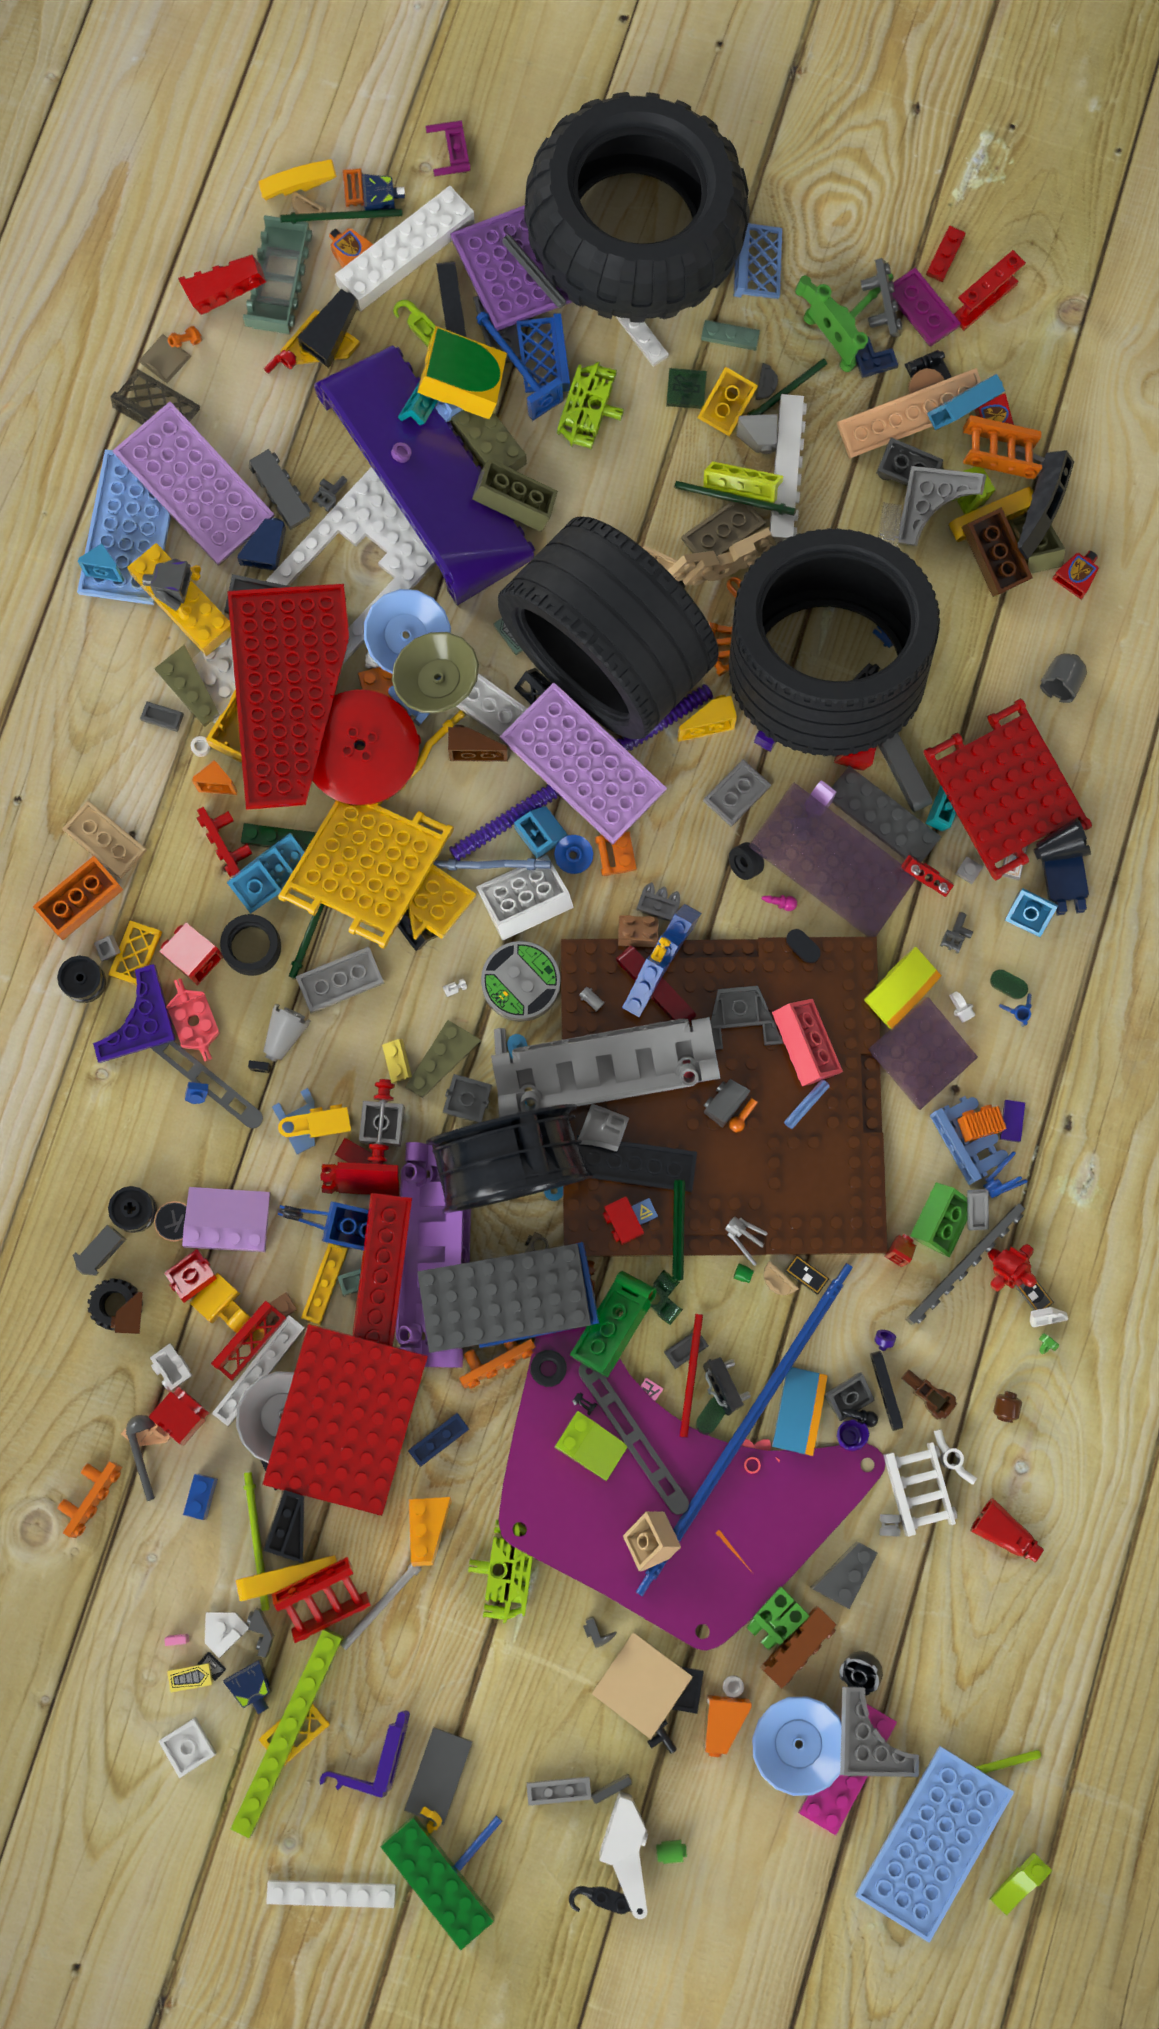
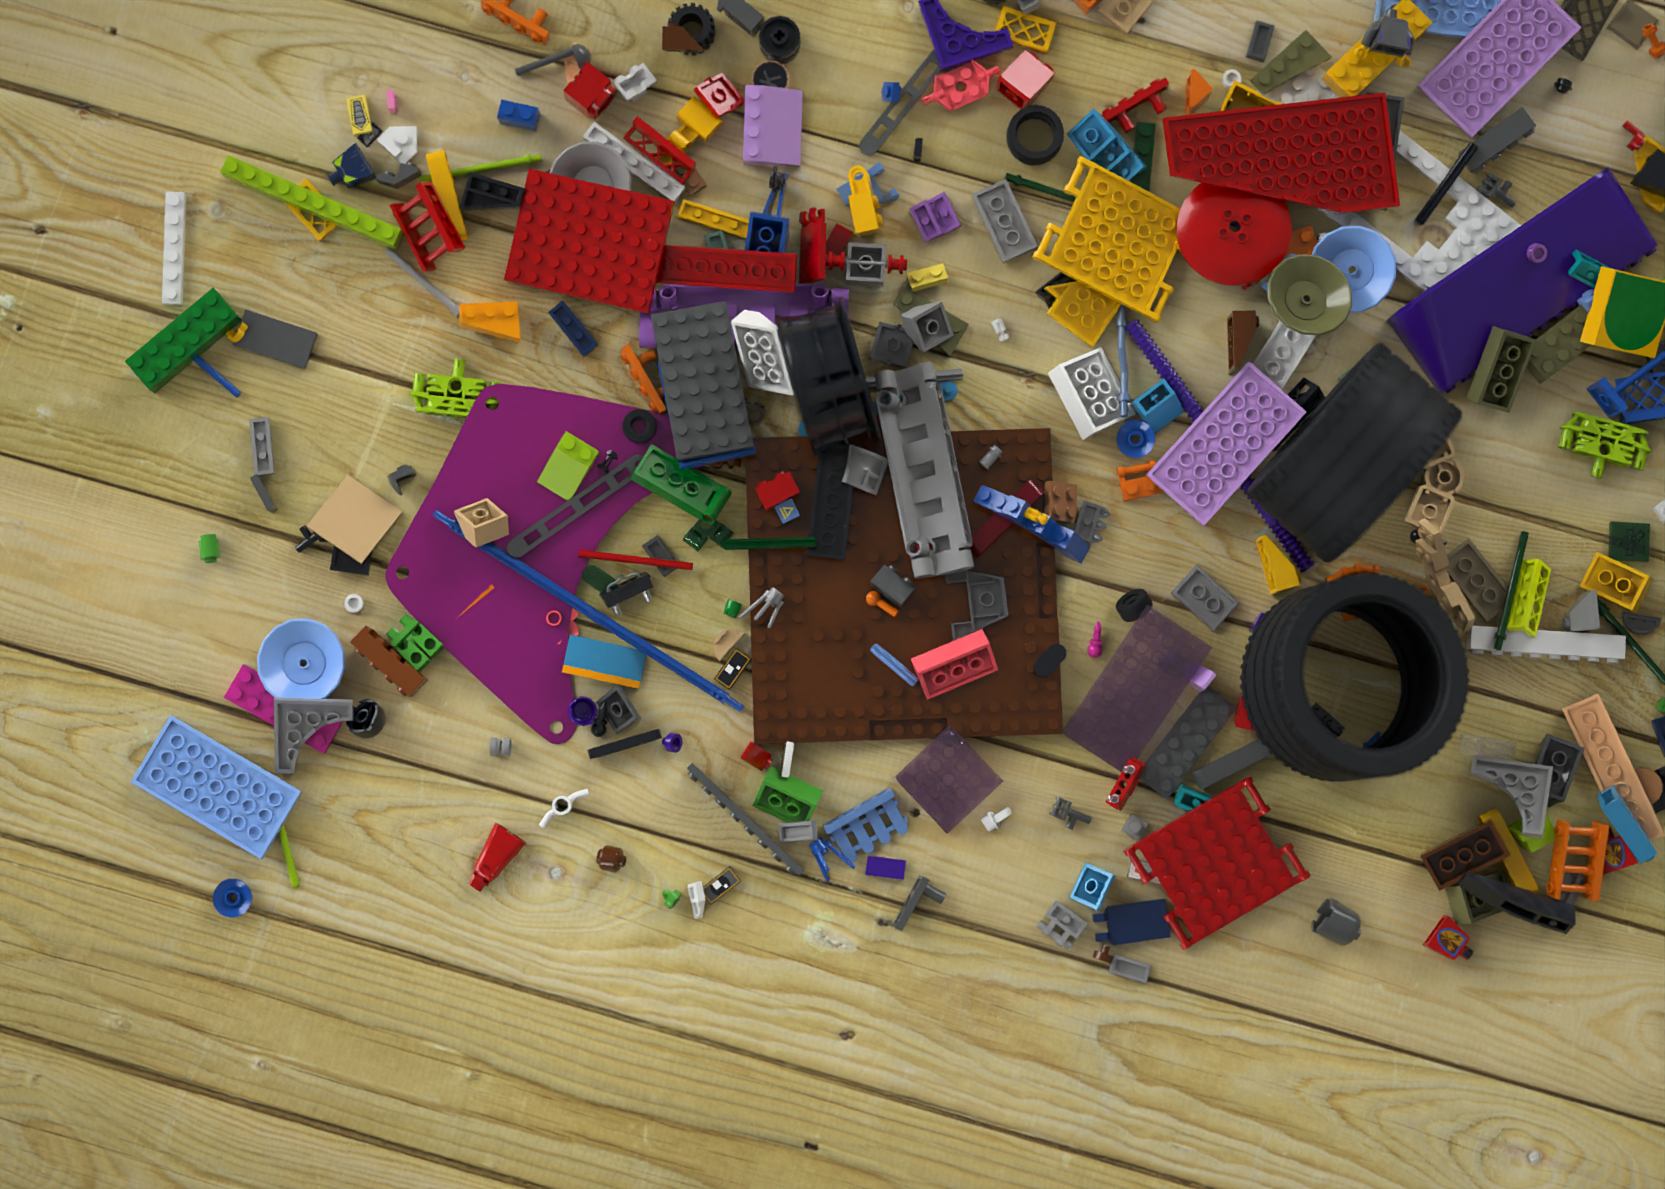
camera: 90 degrees right, 5 degrees up
white tile [158,1717,217,1778] -> none
dark blue slope [237,518,286,571] -> none
light grey cone [263,1004,311,1062] -> none
dark purple hinge [320,1710,410,1798] -> none
yellow bar [386,710,465,800] -> none
piece [481,941,560,1022] -> none
white slope [569,1791,648,1919] -> none
bright pink tile [641,1378,663,1401] -> none
orange slope [703,1695,752,1757] -> none
dark grey wedge [810,1542,878,1609] -> none
neon yellow slope [864,947,942,1029] -> none
white fence [883,1442,957,1537] -> none
reddish brown piece [901,1369,957,1420] -> none
orange brick [957,1104,1007,1142] -> none
red piece [988,1244,1037,1291] -> none
clear green tile [990,970,1028,999] -> none
lime slope [990,1852,1052,1916] -> none
blue plant [999,993,1032,1027] -> none
black cone [1033,818,1091,862] -> none
none -> blue dish [213,879,252,918]
none -> white slope [731,310,795,395]
none -> white tile [781,741,794,778]
none -> dark grey piece [892,875,946,931]
none -> light grey slope [900,301,954,353]
none -> medium lavender slope [909,192,962,242]
none -> light grey plate [1037,900,1088,950]
none -> reddish brown tile [1092,945,1113,964]
none -> light grey tile [1108,954,1152,984]
none -> black axle [1415,142,1478,225]
none -> black plate [1554,78,1572,94]

